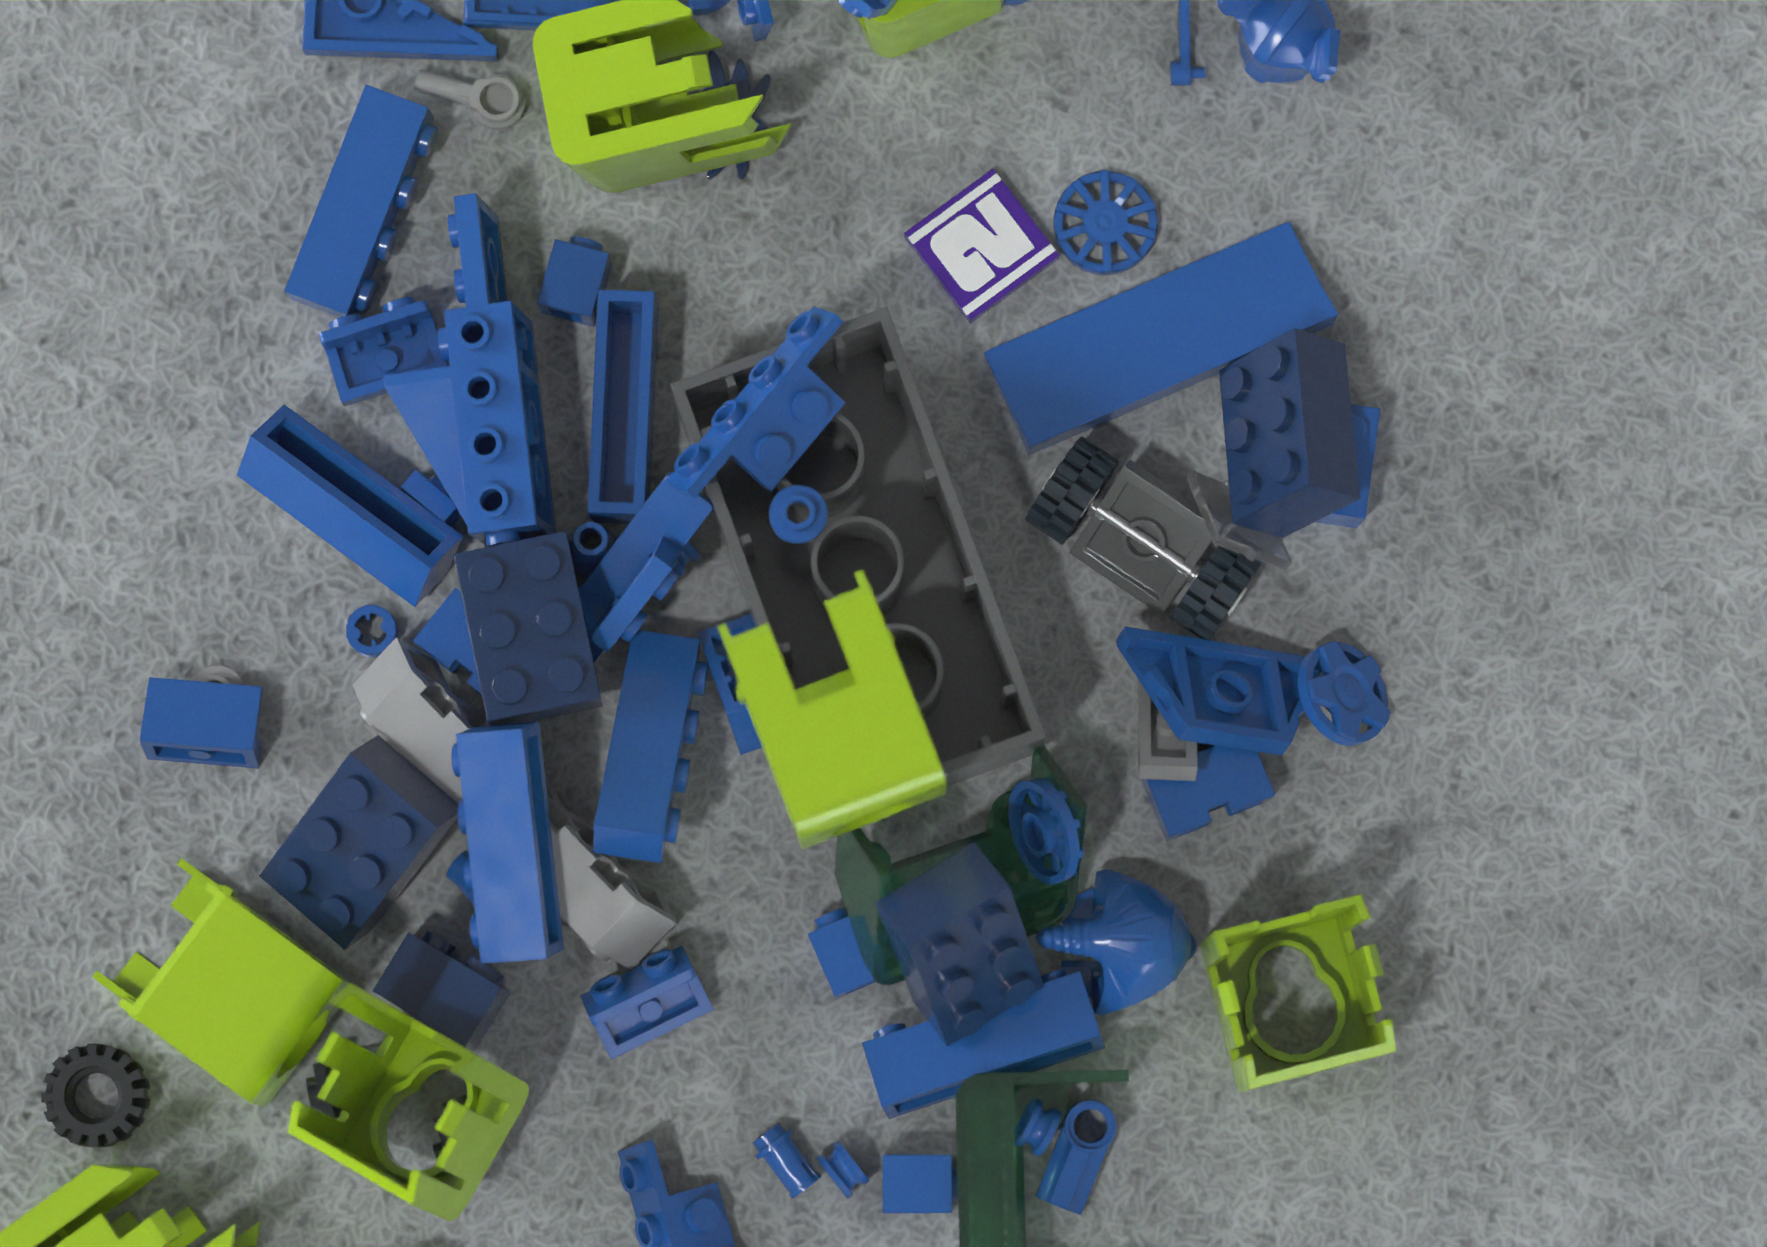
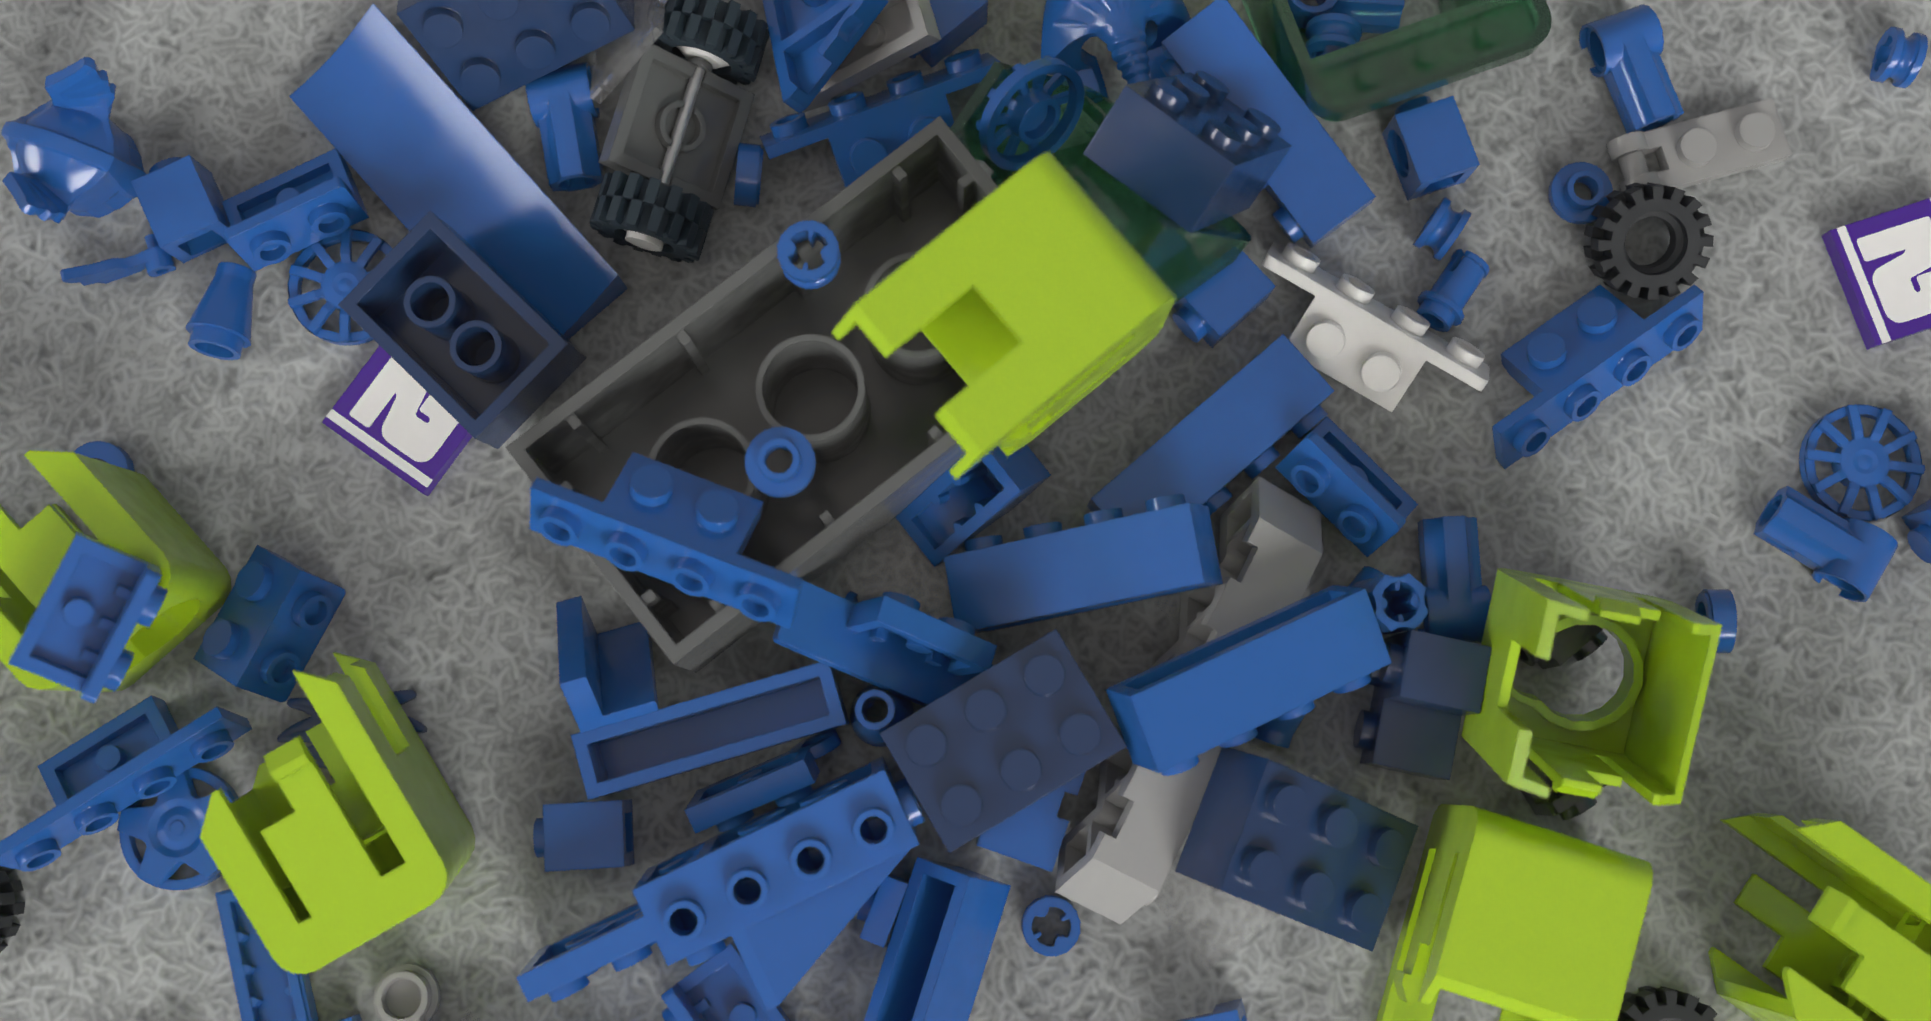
camera: 110 degrees left, 0 degrees up
none -> blue brick [131,155,230,263]
none -> blue cone [185,262,257,360]
none -> blue bracket [193,545,346,702]
none -> blue bracket [222,148,369,271]
none -> dark blue brick [338,211,587,449]
none -> blue piece [525,62,604,192]
none -> blue panel [556,596,659,733]
none -> blue hinge [684,729,841,834]
none -> blue tile [734,143,764,208]
none -> blue bracket [759,49,1004,188]
none -> blue bush [777,220,841,289]
none -> blue brick [1087,334,1335,517]
none -> white bracket [1261,242,1490,412]
none -> blue piece [1348,566,1429,635]
none -> blue piece [1417,516,1491,643]

